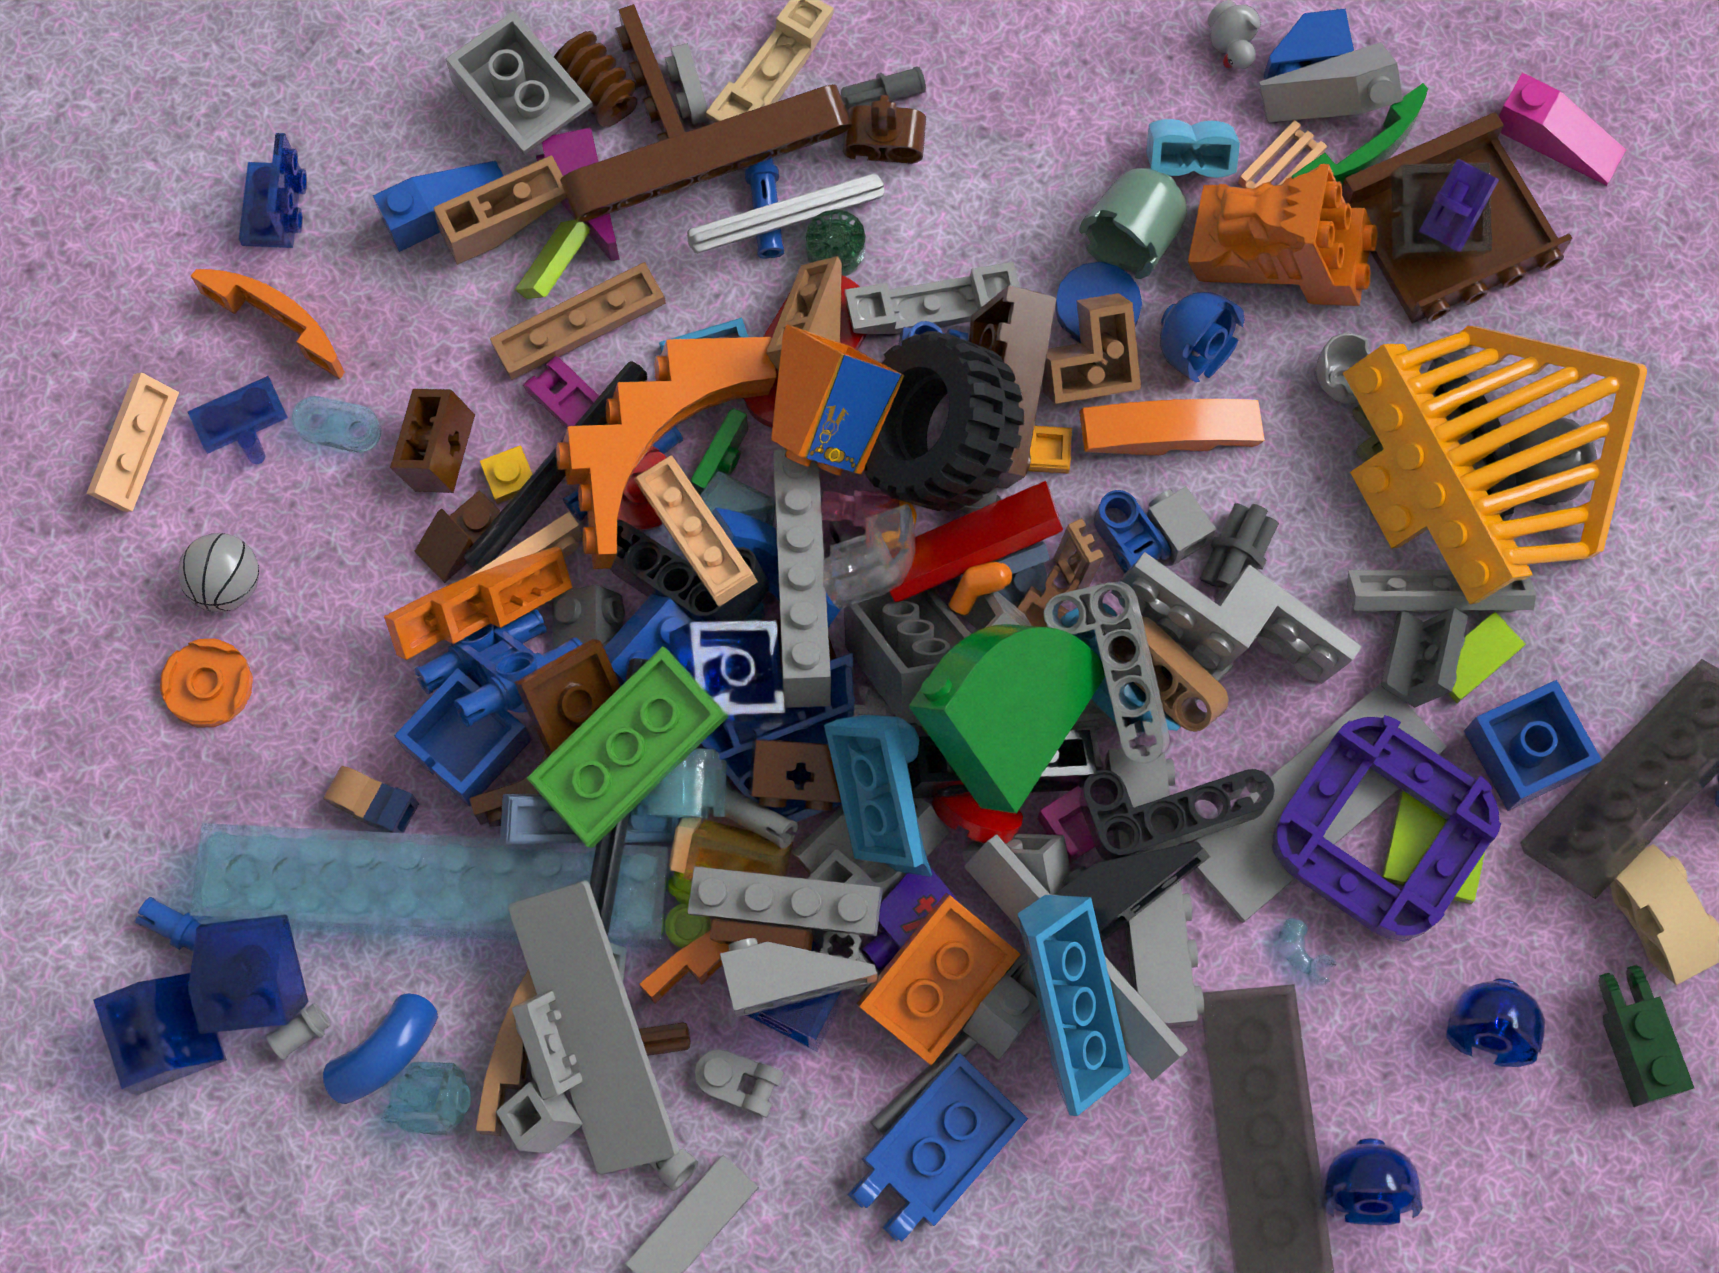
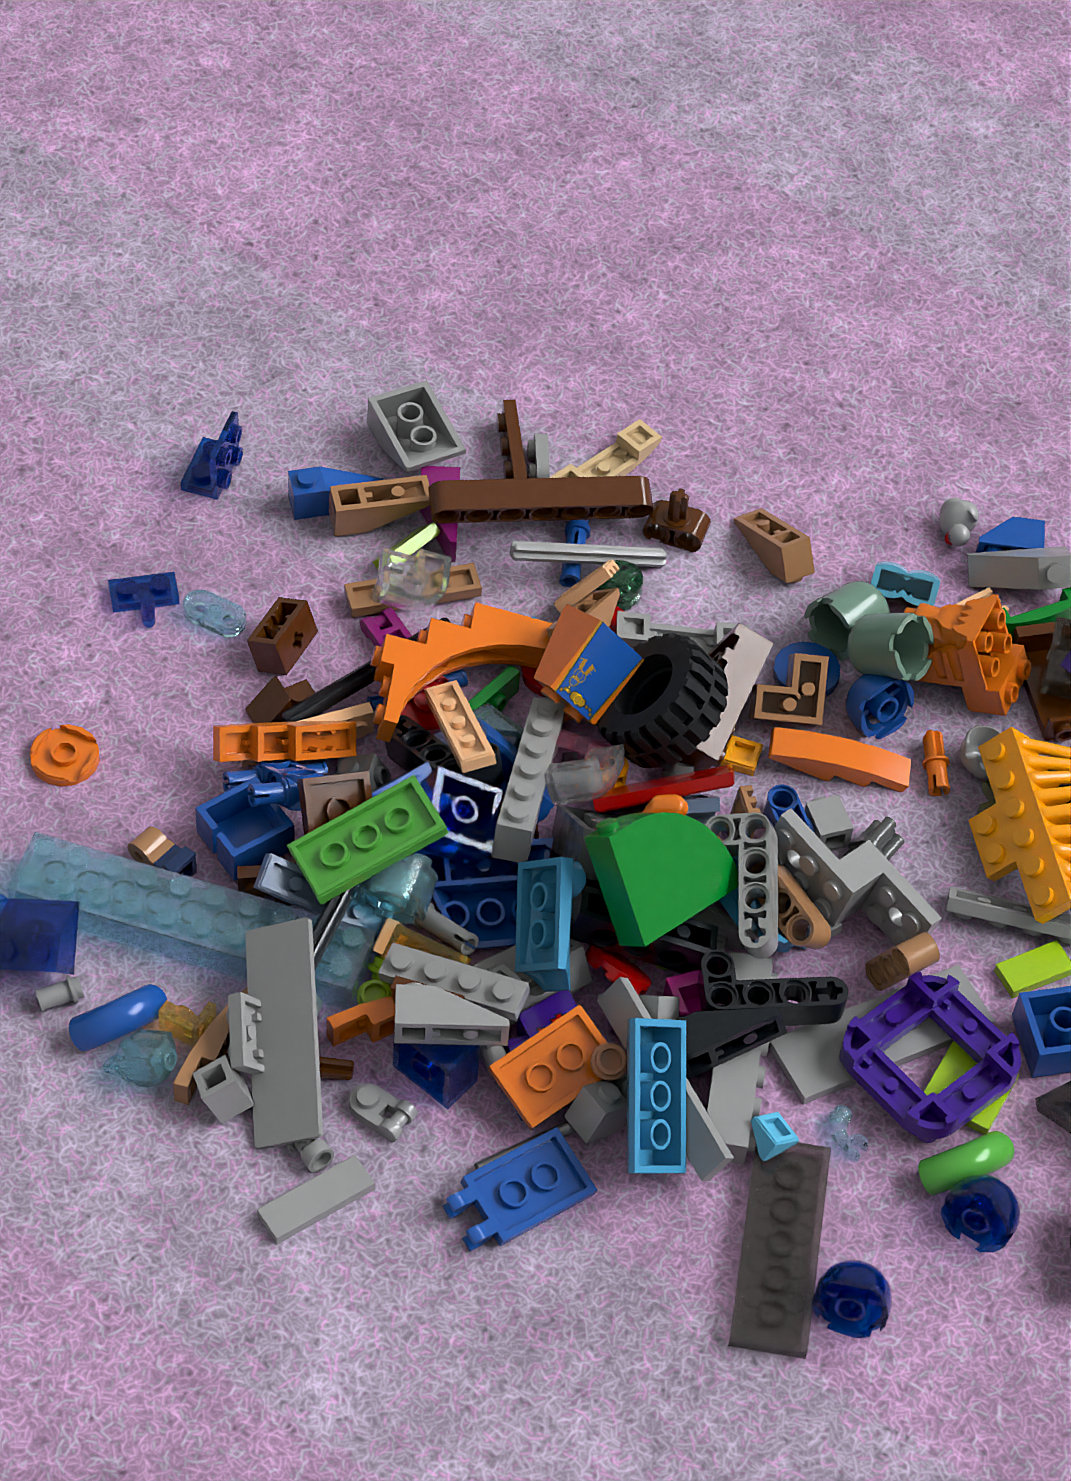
camera: 10 degrees right, 20 degrees down
light nougat plate [86,373,179,512] -> none
light grey piece [178,533,259,612] -> none
orange slope [191,269,345,379] -> none
yellow plate [480,445,533,504] -> none
reddish brown piece [554,31,637,127] -> none
reddish brown brick [748,738,842,811] -> none
dark grey axle [841,66,926,110] -> none
dark grey bracket [1381,608,1468,708] -> none
none -> clear yellow bracket [158,1000,217,1047]
none -> clear brick [372,548,452,611]
none -> light nougat tile [554,559,619,614]
none -> nougat plate [590,1043,627,1081]
none -> medium nougat slope [734,508,815,583]
none -> medium azure slope [751,1112,799,1161]
none -> sand green cylinder [847,613,934,681]
none -> medium nougat beam [865,932,940,991]
none -> bright green cylinder [918,1131,1015,1195]
none -> orange axle [922,730,951,796]

